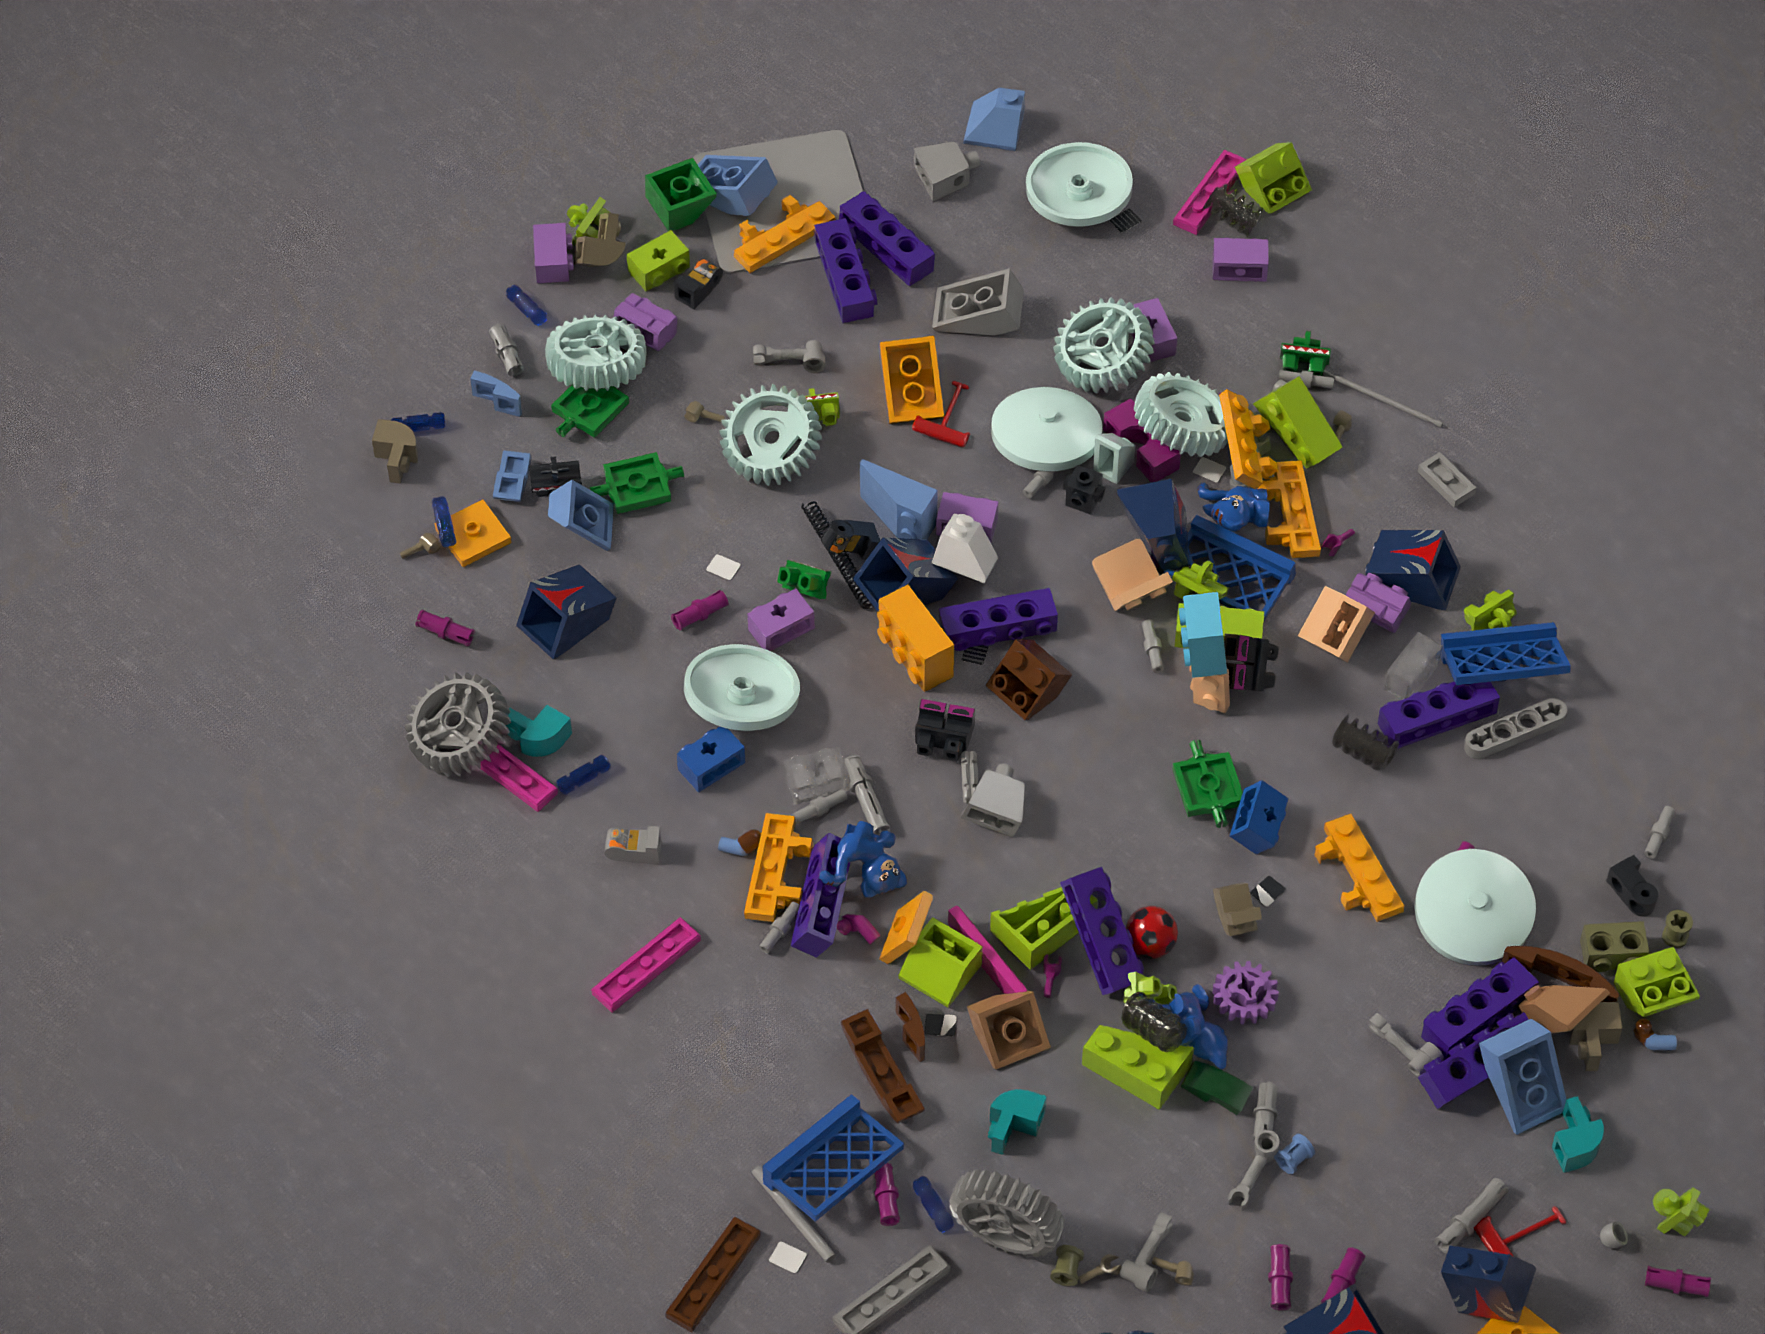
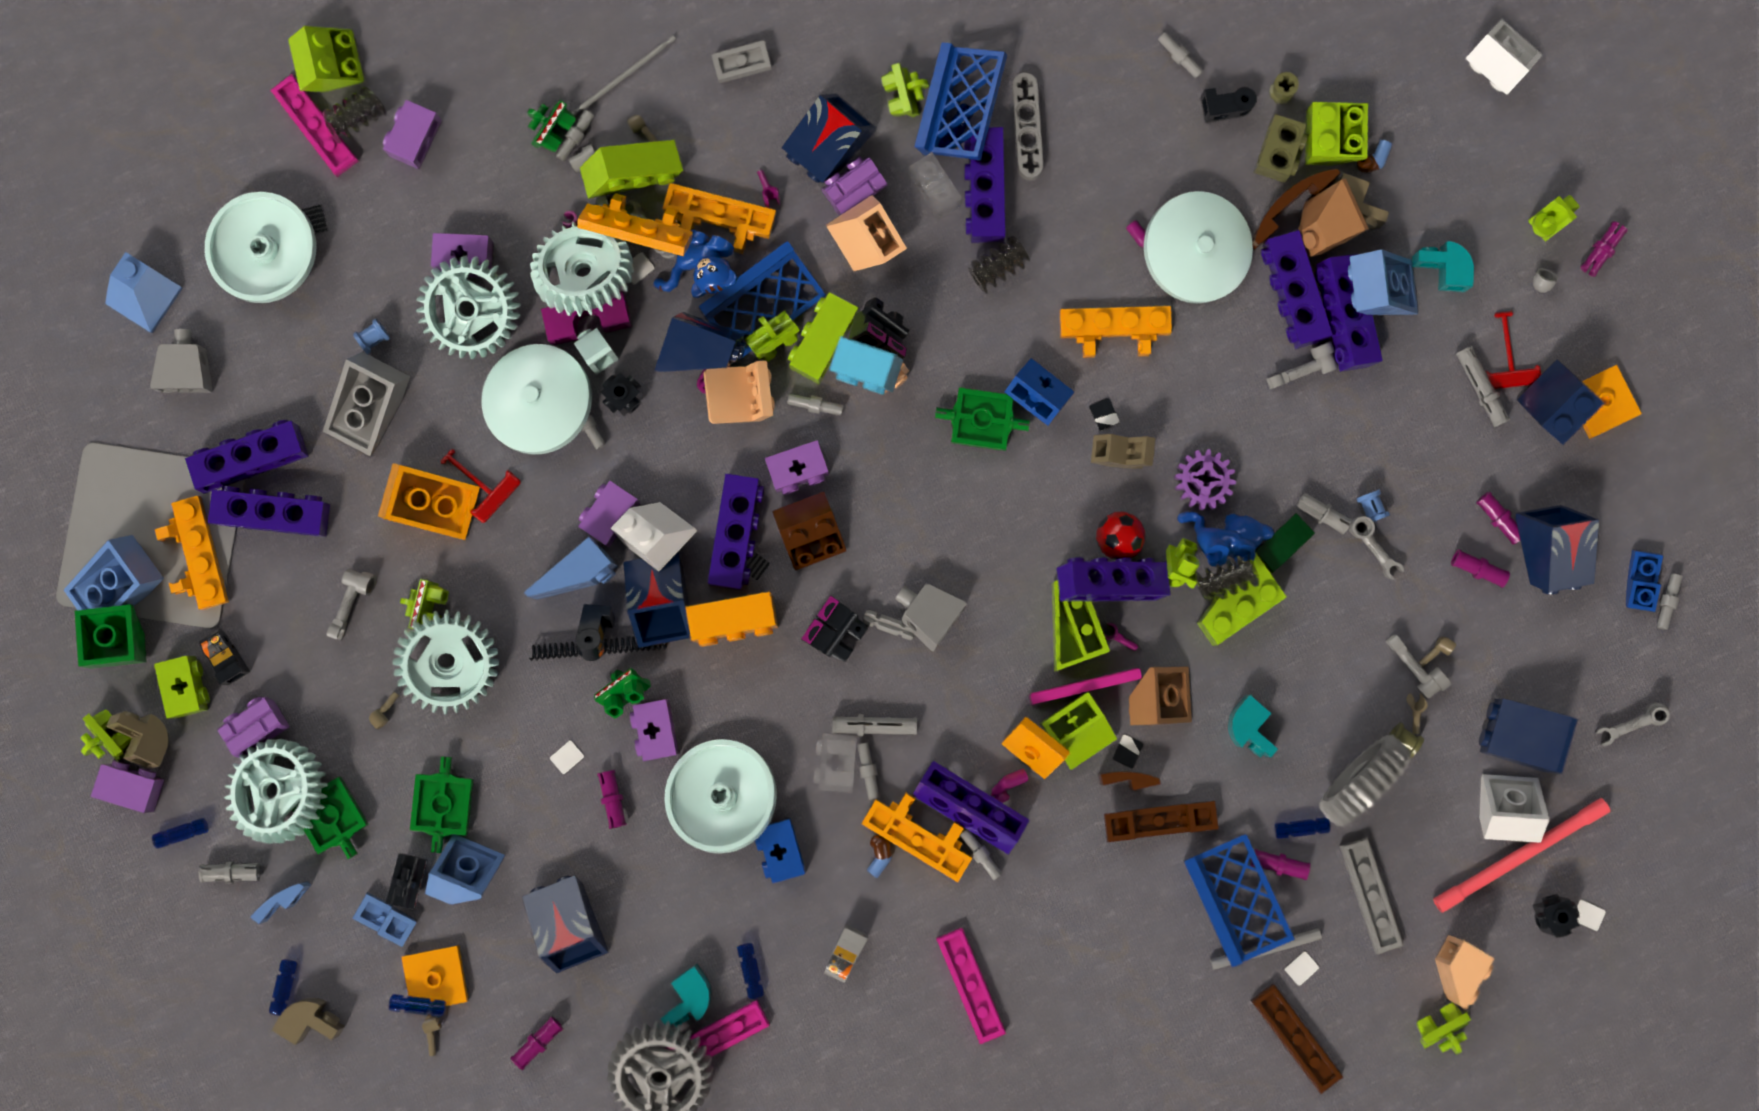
camera: 65 degrees left, 30 degrees up
blue animal [819,821,907,898] -> none
none -> medium blue bush [353,318,390,354]
none -> medium lavender brick [765,440,829,495]

